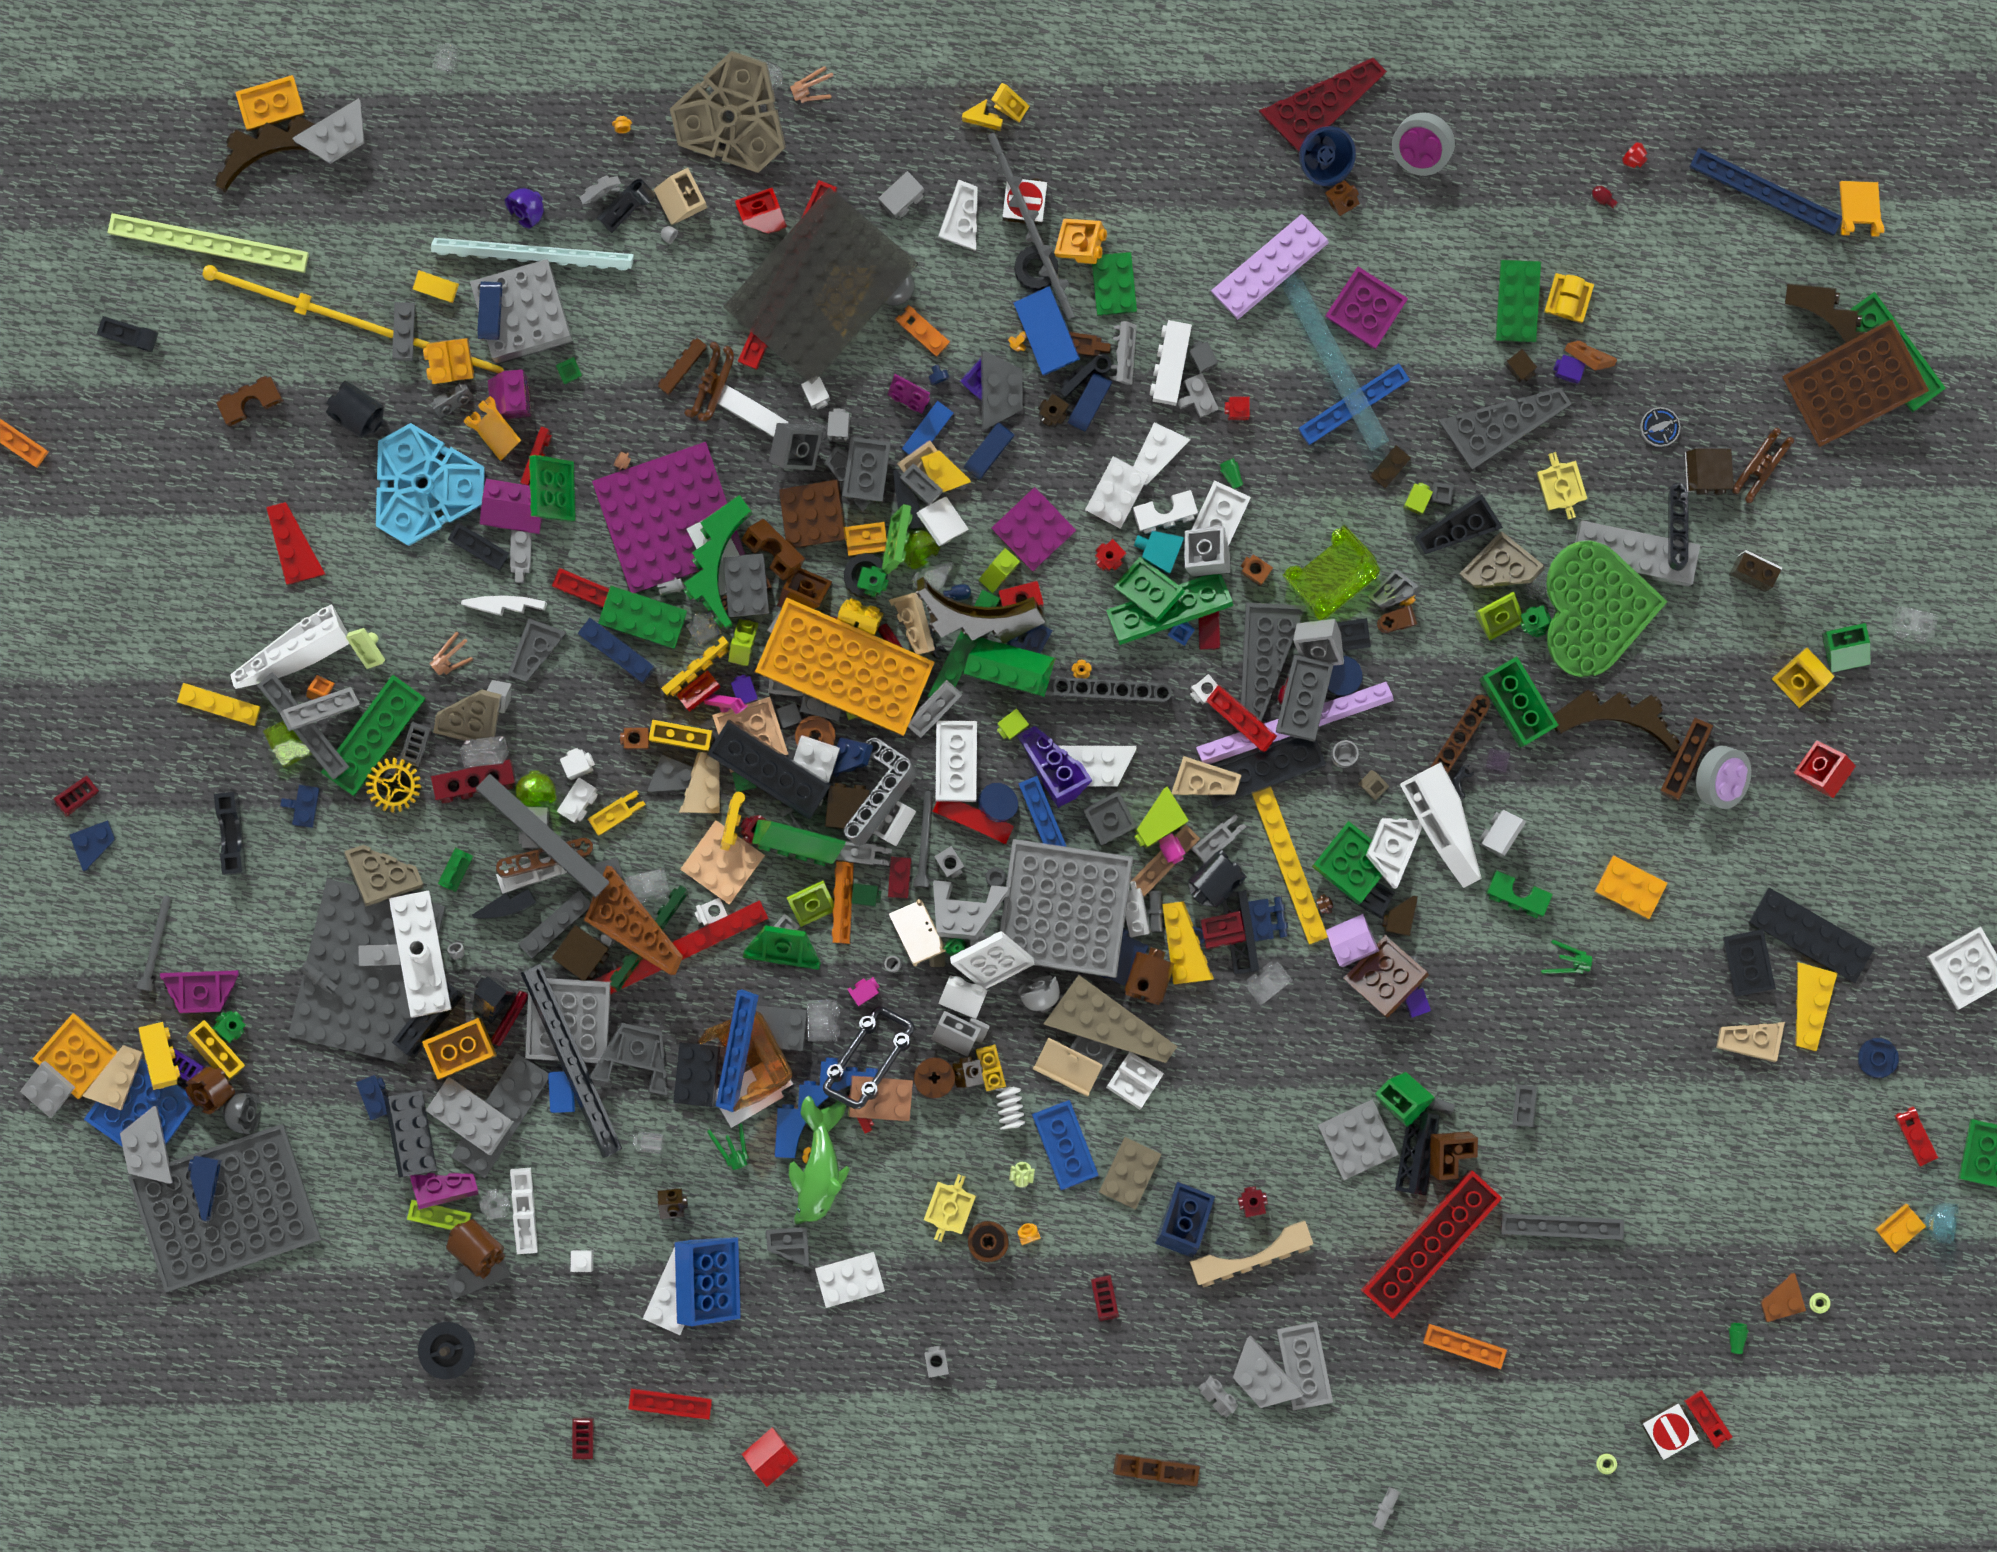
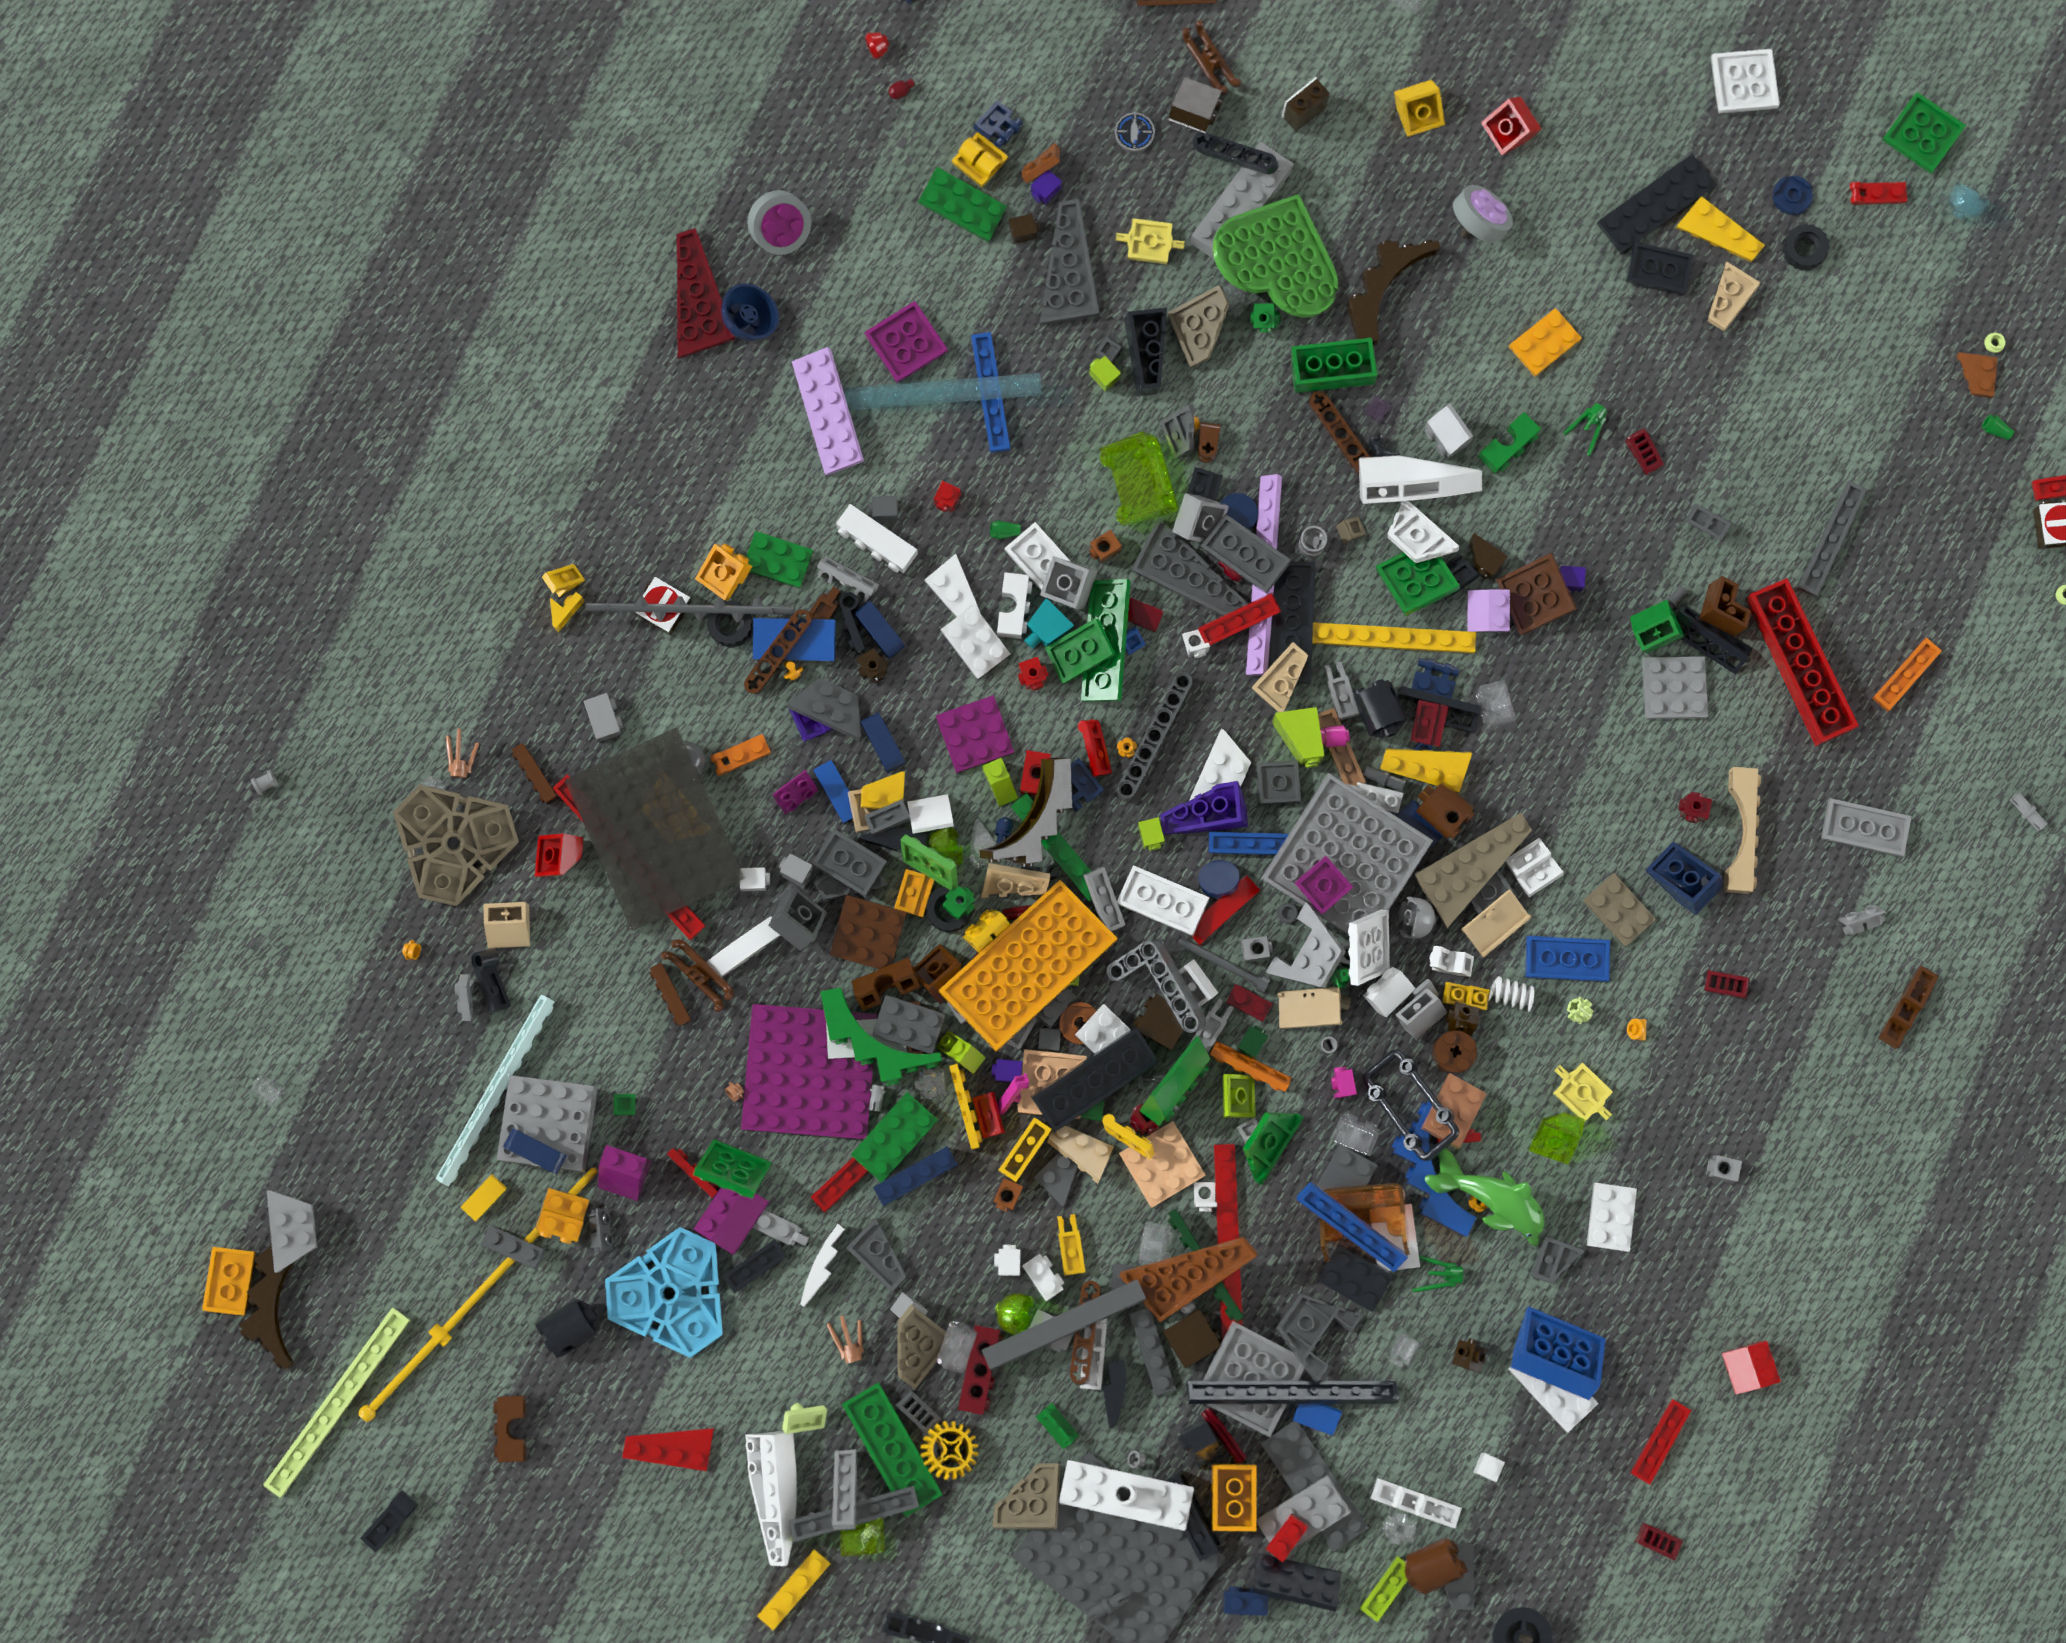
camera: 65 degrees left, 5 degrees down
dark blue plate [280,785,320,828] -> none
orange slope [306,675,335,700] -> none
light grey tile [359,944,401,966] -> none
magenta wing [410,1173,479,1209] -> none
light orange flag [464,396,521,461] -> none
dark purple cylinder [504,188,544,229] -> none
light grey hinge [661,226,678,244] -> none
dark blue wing [831,738,873,777] -> none
dark blue tile [928,365,950,385] -> none
white wing [938,180,978,251] -> none
green slope [963,638,1056,697] -> none
reddish brown brick [968,1220,1009,1262] -> none
light grey plate [1177,373,1218,418] -> none
light grey wing [1233,1335,1304,1408] -> none
reddish brown plate [1316,894,1334,914] -> none
reddish brown brick [1325,180,1360,216] -> none
dark brown plate [1370,445,1411,489] -> none
lime slope [1475,592,1523,641] -> none
reddish brown brick [1661,717,1713,802] -> none
green slope [1822,623,1871,673] -> none
light orange plate [1875,1204,1926,1253] -> none
none -> reddish brown piece [512,743,558,805]
none -> reddish brown beam [744,609,813,693]
none -> dark blue plate [973,101,1023,148]
none -> red plate [1078,719,1112,777]
none -> red plate [1266,1513,1309,1562]
none -> magenta plate [1294,856,1353,915]
none -> white brick [1430,946,1474,977]
none -> clear neon green slope [1528,1112,1585,1165]
none -> dark red slope [1625,428,1664,475]
none -> black tyre [1782,224,1830,271]

